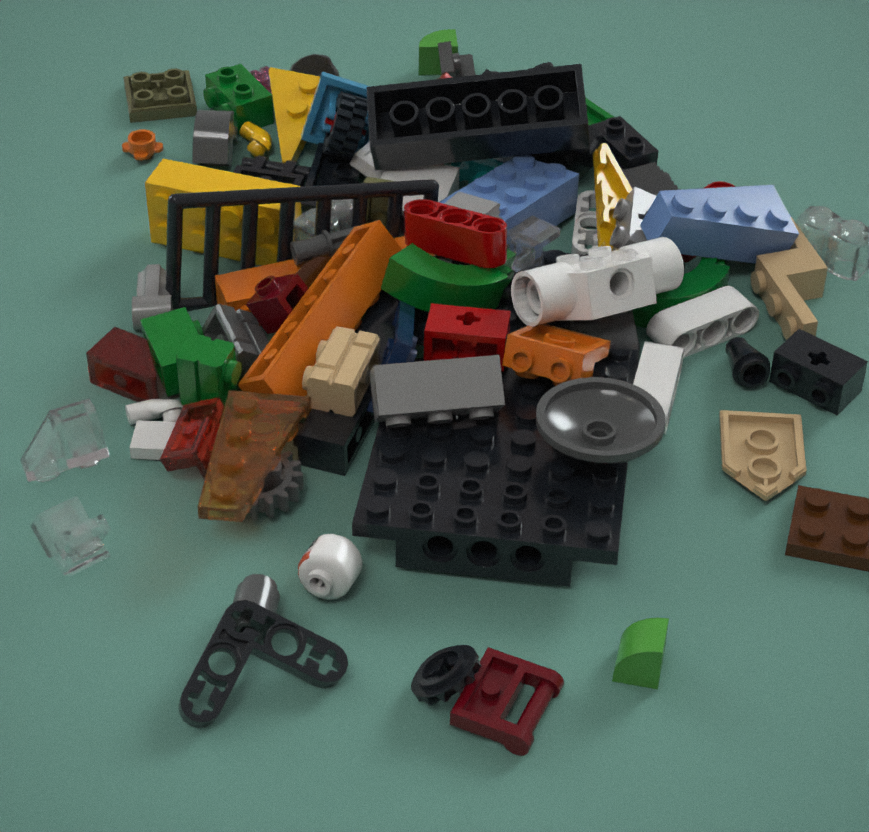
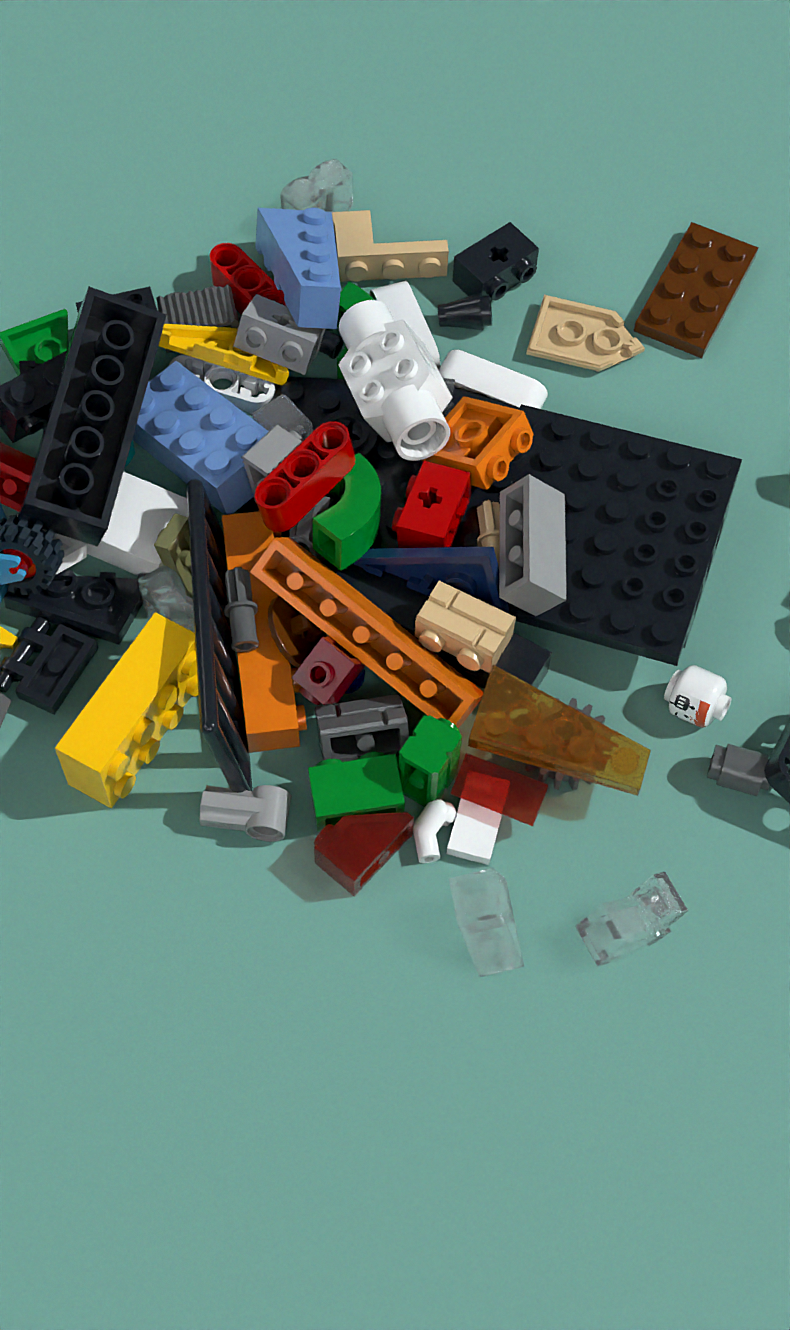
camera: 80 degrees left, 20 degrees up
dark grey dish [536,377,666,464] -> none

